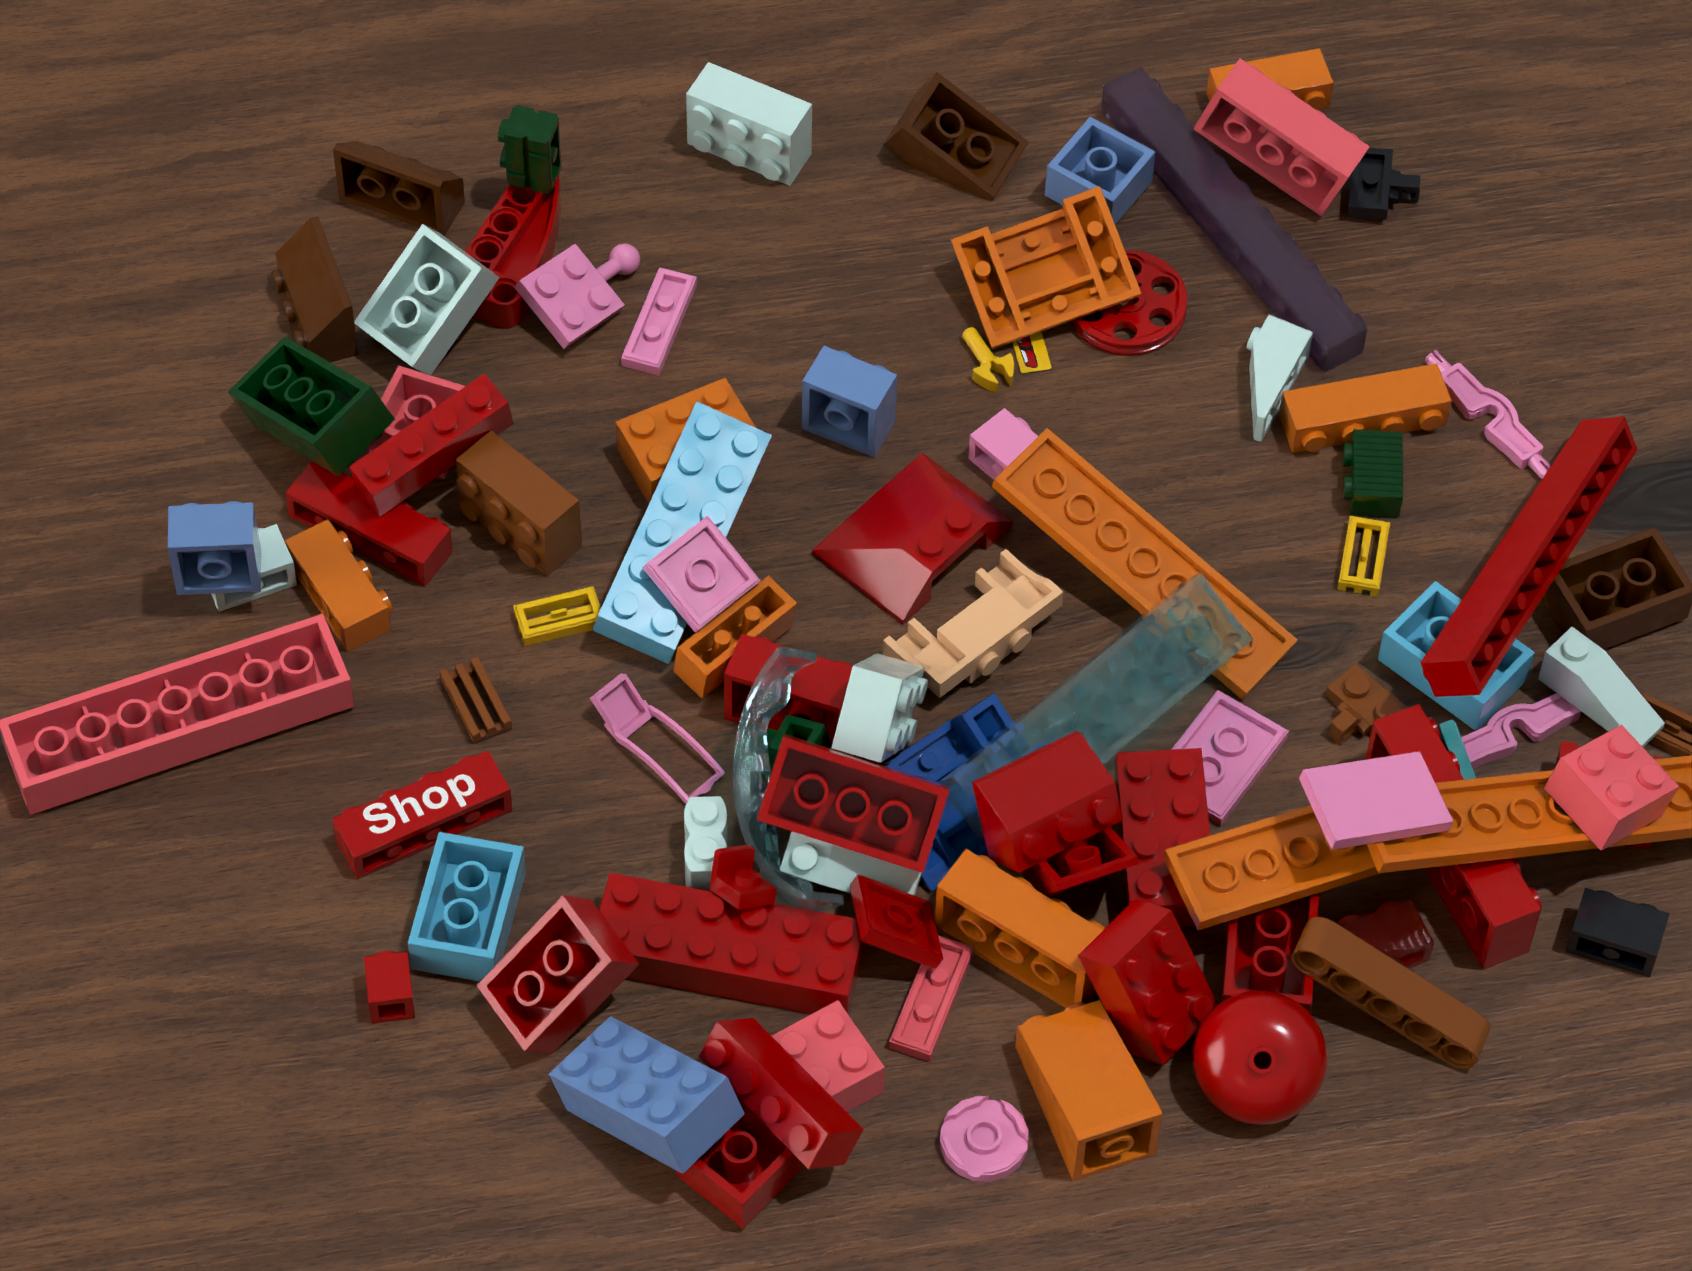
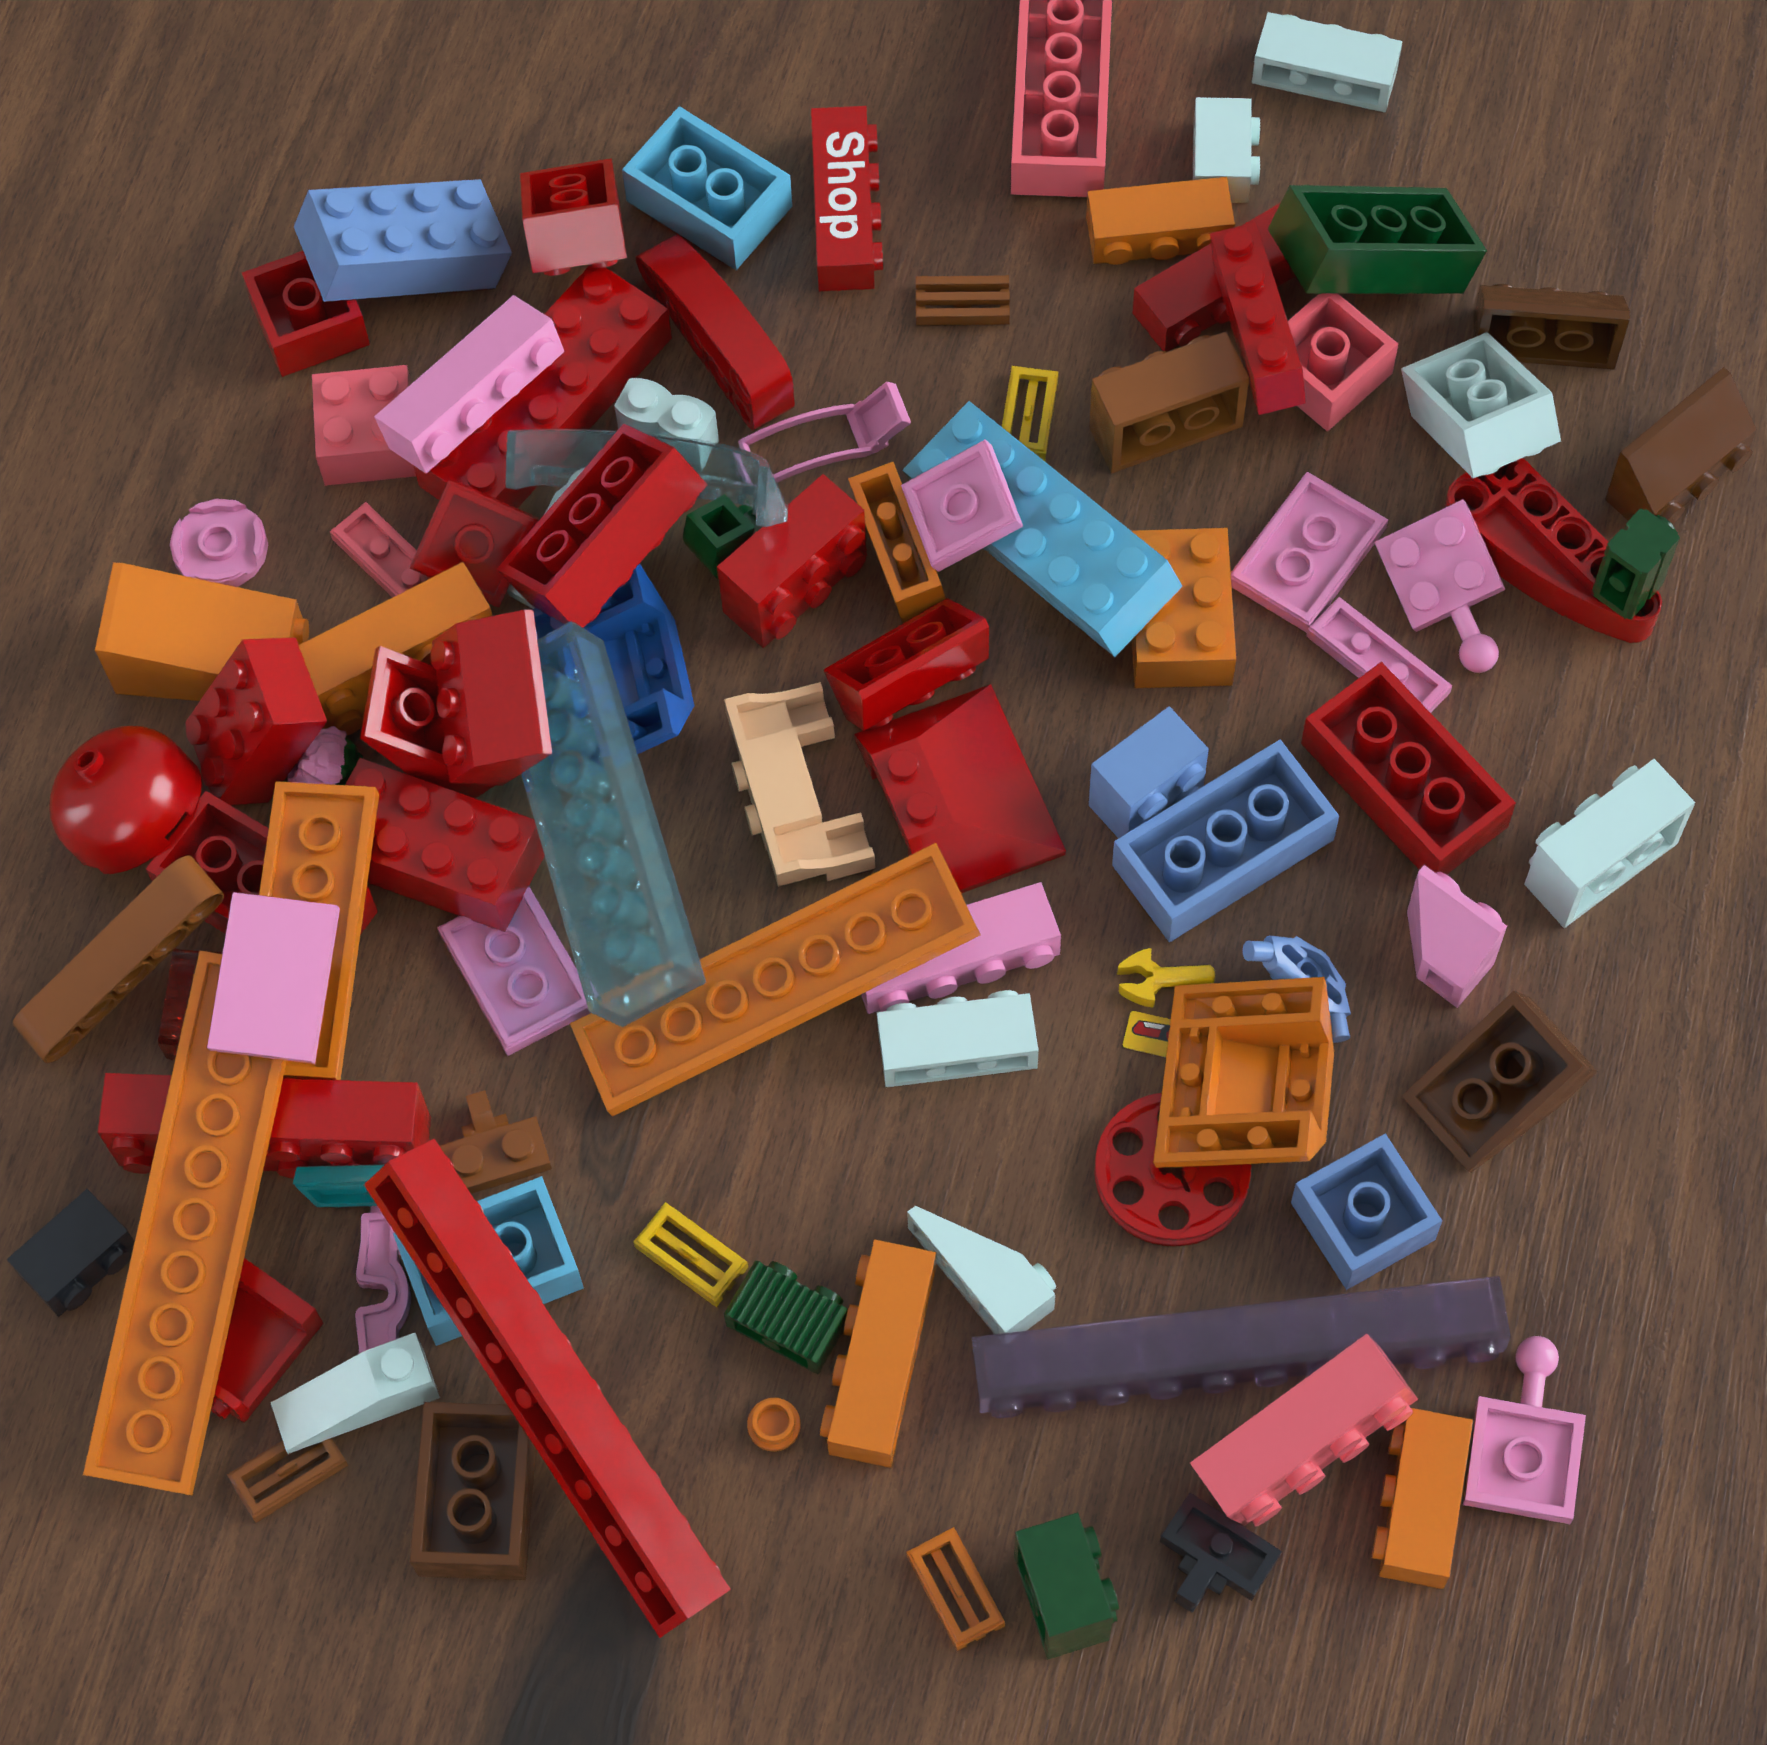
camera: 120 degrees right, 10 degrees up
medium blue brick [168,501,261,595] -> none
red brick [364,951,415,1024] -> none
red brick [698,1018,864,1169] -> none
red bracket [710,845,777,910] -> none
light aqua brick [831,653,928,763] -> none
bright pink piece [1425,350,1551,479] -> none
coral brick [1544,724,1679,851] -> none
none -> bright pink brick [374,295,564,473]
none -> red beam [635,234,795,430]
none -> orange plate [747,1398,801,1452]
none -> red slope [823,598,989,731]
none -> light aqua brick [877,990,1038,1087]
none -> orange tile [906,1527,1005,1651]
none -> dark green brick [1014,1512,1119,1660]
none -> medium blue brick [1112,739,1339,942]
none -> bright pink tile [1231,472,1388,633]
none -> medium blue piece [1243,935,1351,1043]
none -> light aqua brick [1252,12,1402,113]
none -> red brick [1301,661,1516,875]
none -> bright pink slope [1407,865,1507,1008]
none -> bright pink plate [1463,1336,1586,1524]

